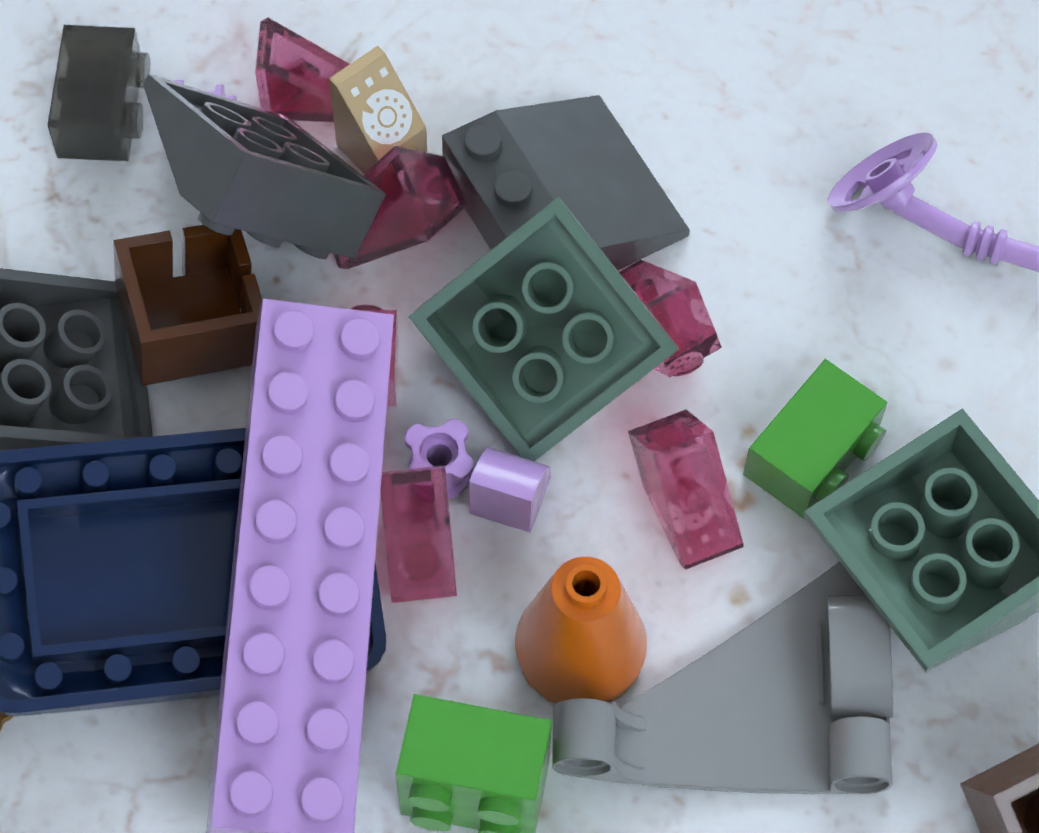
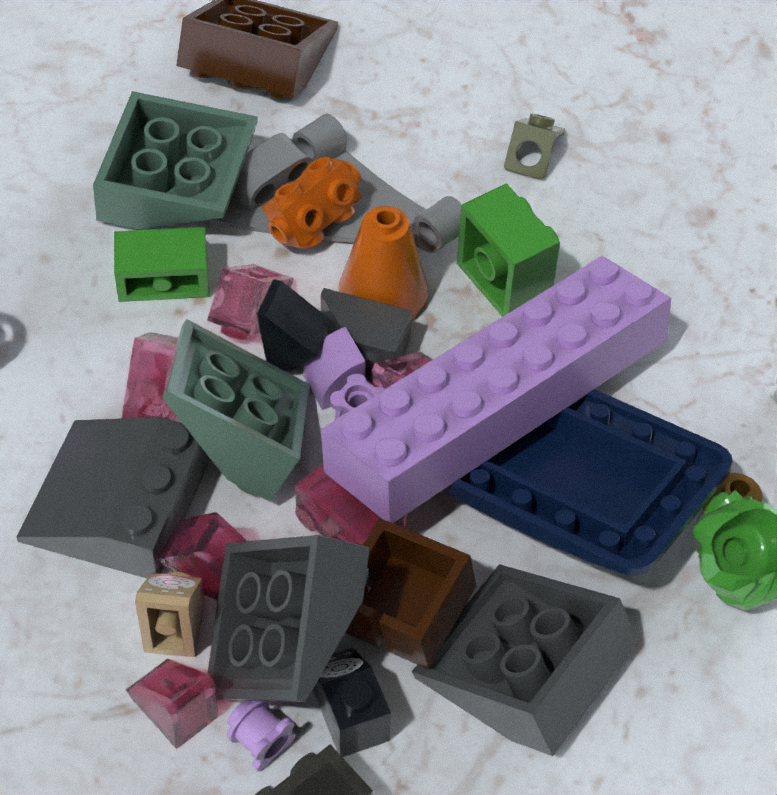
camera: 135 degrees left, 10 degrees down
none -> black slope [257,279,332,371]
none -> orange brick [262,157,363,249]
none -> black slope [313,647,391,758]
none -> dark grey slope [321,288,412,381]

